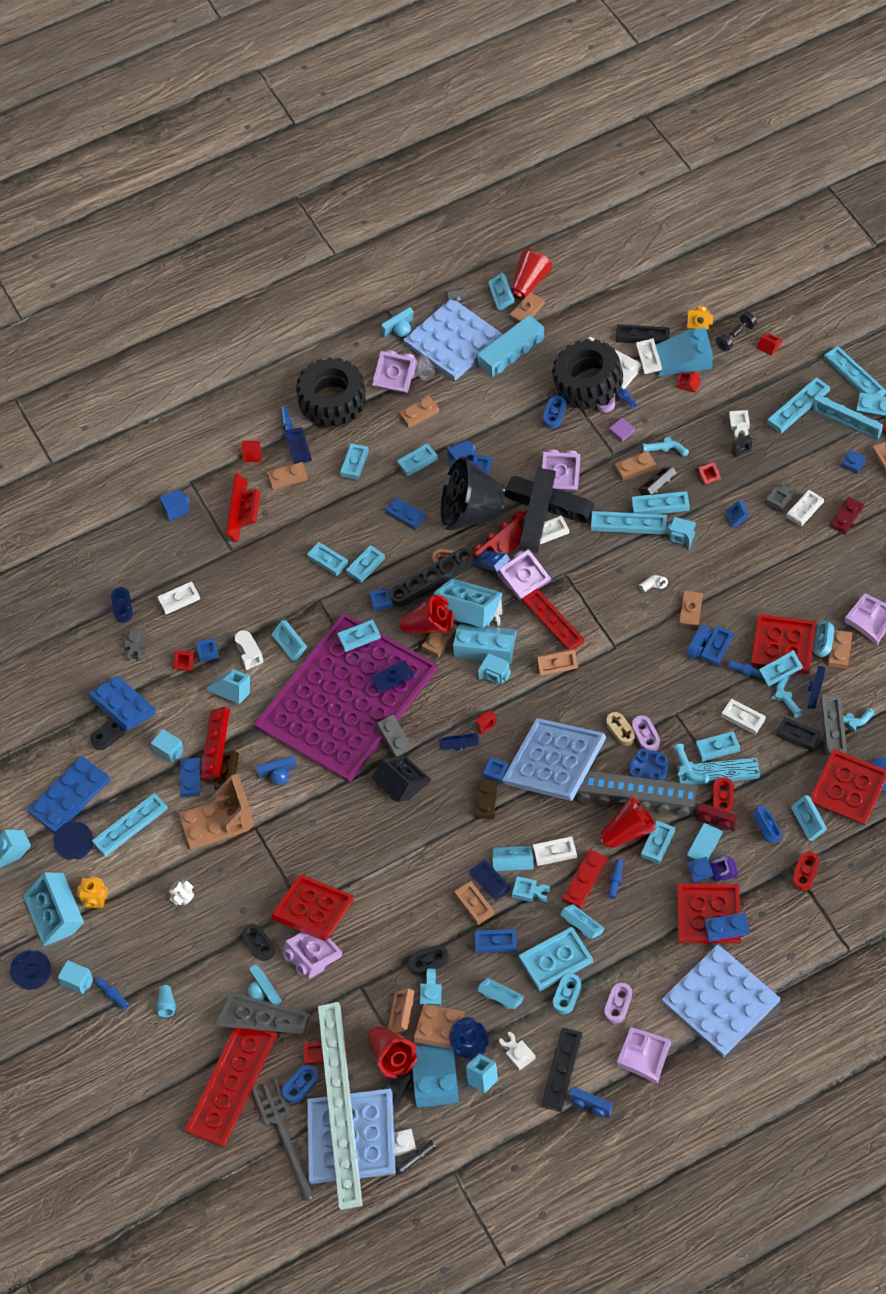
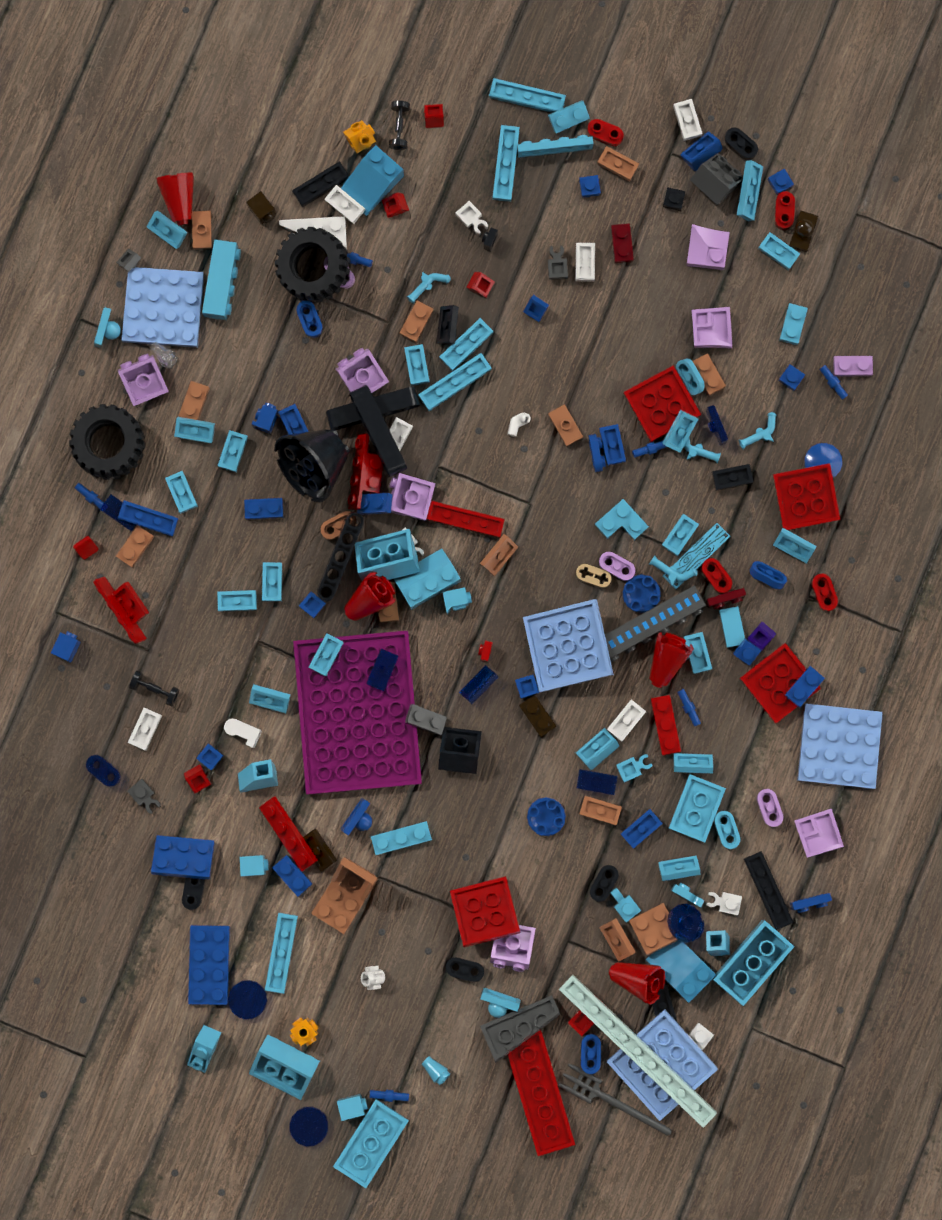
camera: 40 degrees left, 25 degrees up
black piece [395,1140,436,1175] -> none
medium lavender tile [609,418,635,442] -> none
medium azure window [666,517,696,549] -> none
white plate [721,699,766,735] -> none
dark grey plate [819,695,847,756] -> none
none -> blue tile [117,500,178,537]
none -> black wheel [129,671,180,707]
none -> medium azure plate [174,417,215,443]
none -> dark brown brick [246,191,276,225]
none -> medium azure plate [333,1099,409,1188]
none -> medium azure plate [371,821,432,855]
none -> medium azure plate [404,344,430,386]
none -> blue dish [527,797,566,836]
none -> medium azure plate [595,499,649,540]
none -> medium azure plate [671,883,705,907]
none -> medium azure brick [712,920,795,1006]

